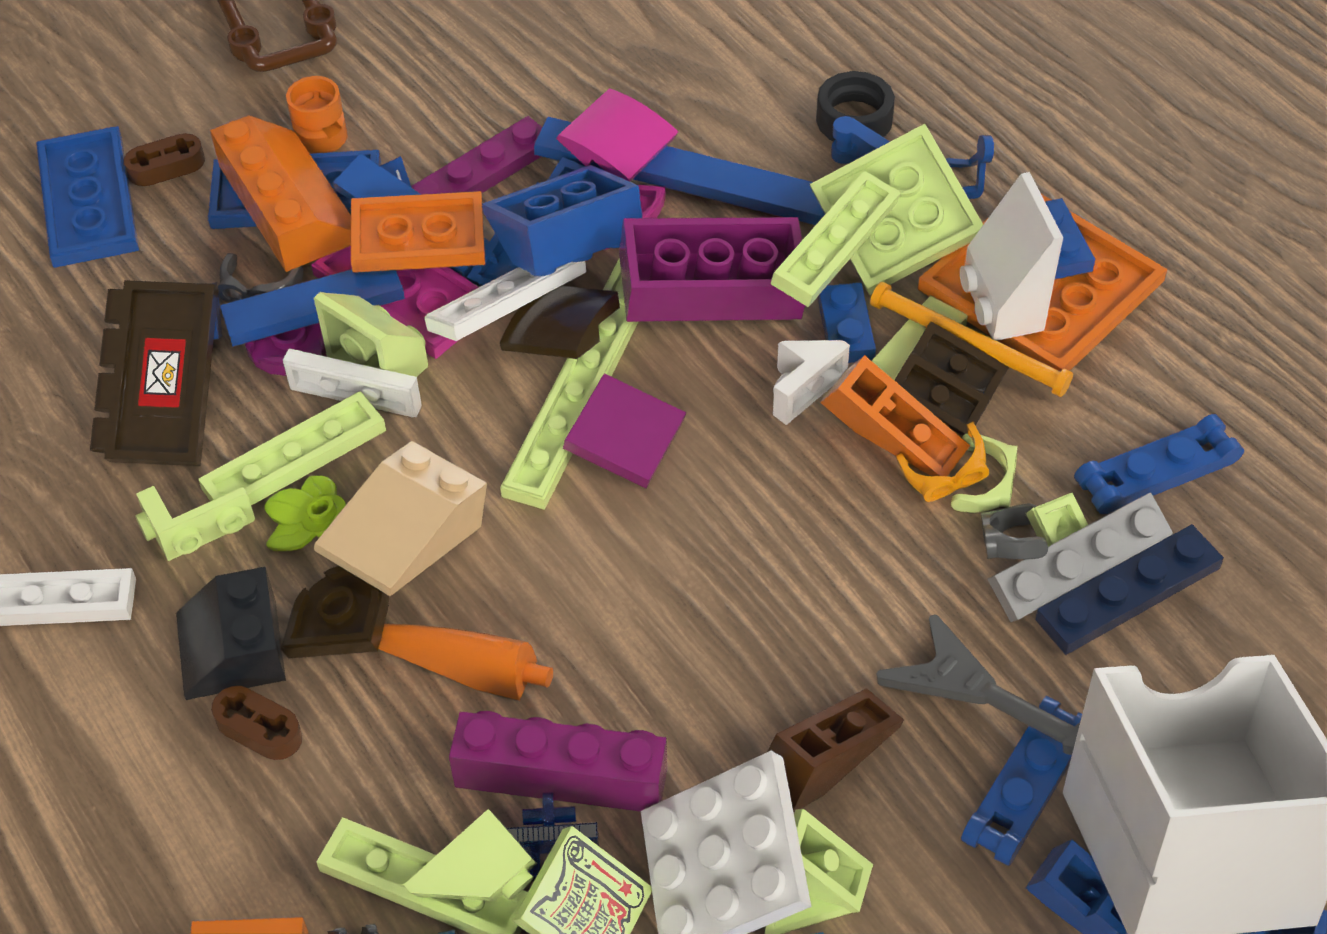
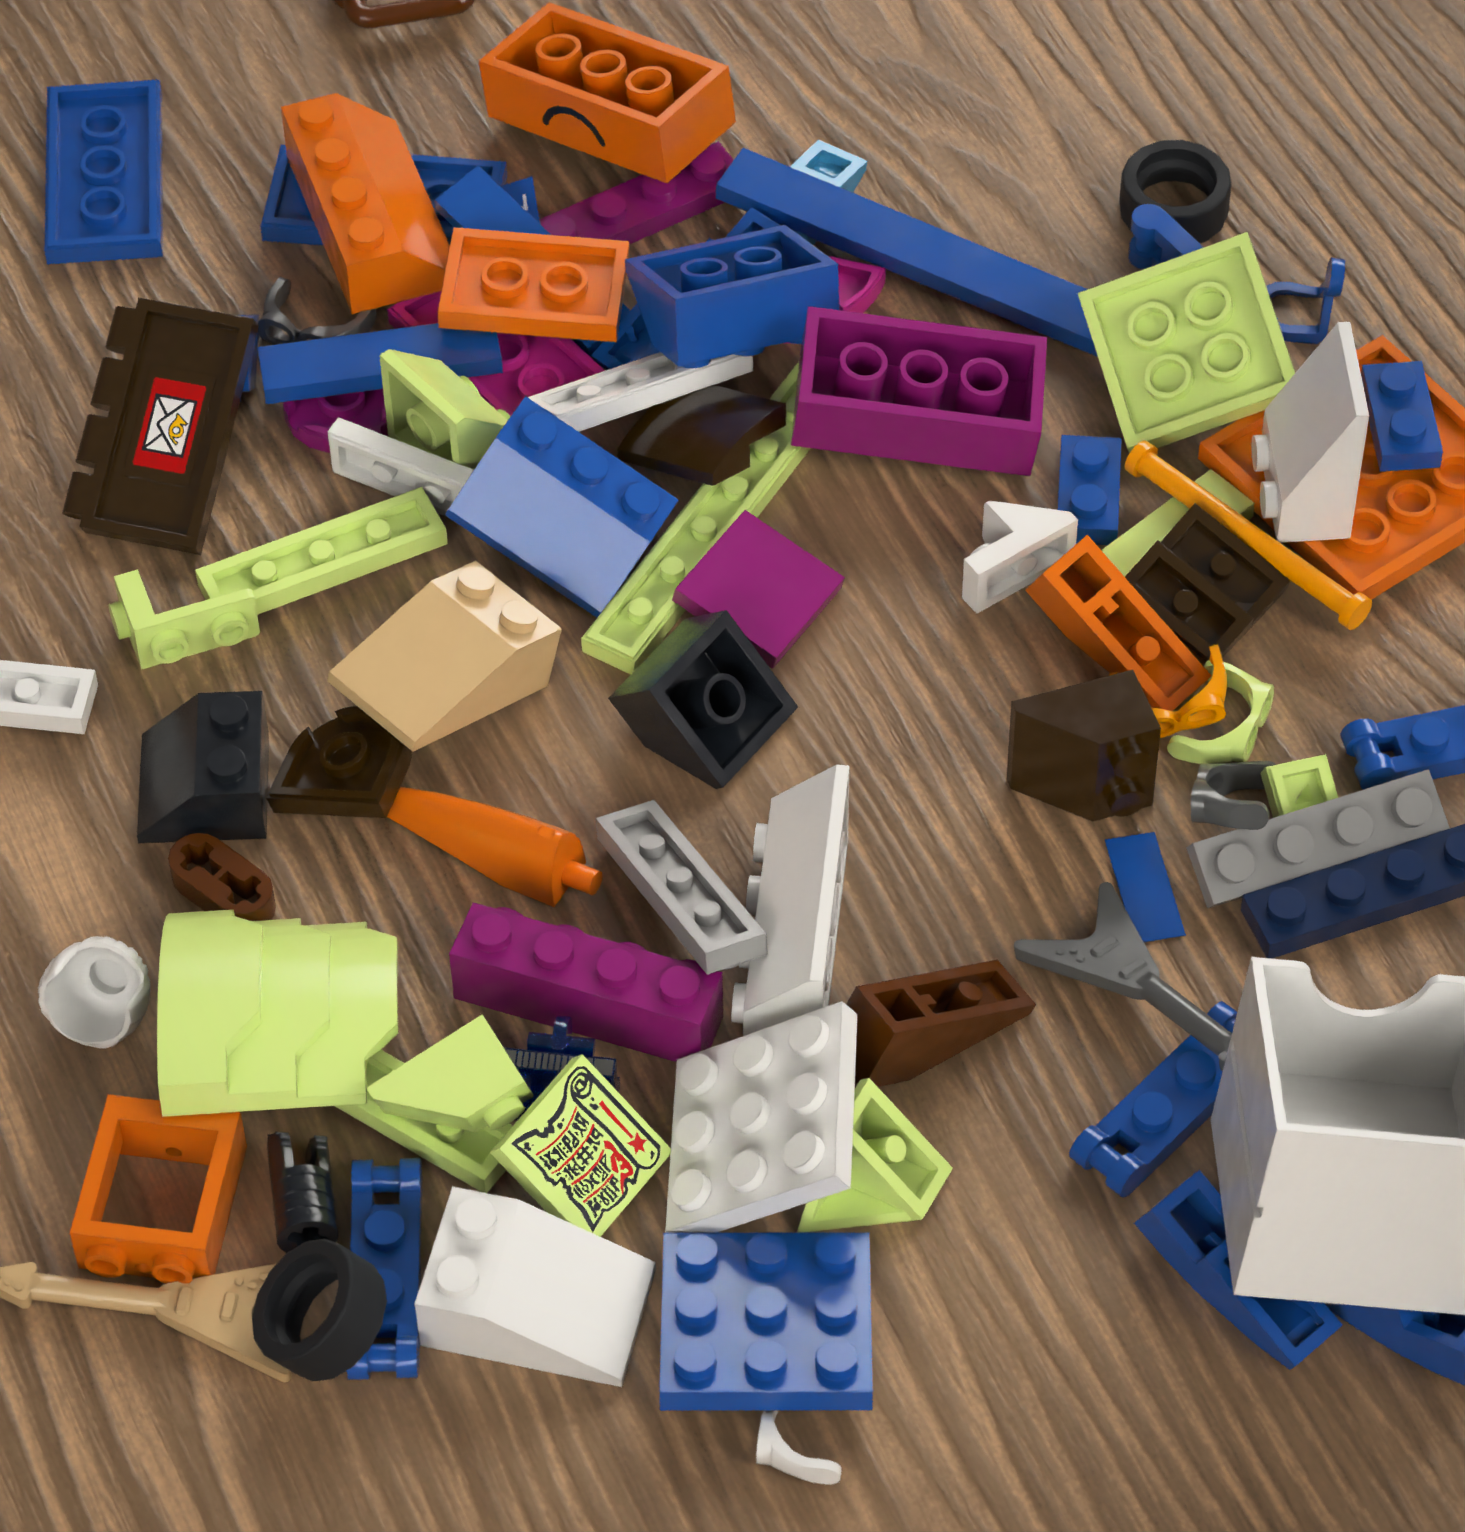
camera: 10 degrees right, 0 degrees up
reddish brown beam [124,133,205,186] -> none
lime plate [264,475,347,551] -> none
orange wheel [286,76,348,154] -> none
dark pink slope [556,88,679,181] -> none
yellowish green plate [770,171,901,307] -> none
none -> white hair [38,936,151,1049]
none -> yellowish green slope [157,909,398,1117]
none -> slope [445,396,679,618]
none -> orange brick [479,2,736,183]
none -> light grey plate [595,800,767,975]
none -> black slope [608,610,798,789]
none -> white slope [731,765,849,1036]
none -> dark brown slope [1006,670,1161,822]
none -> blue sticker [1105,832,1186,942]

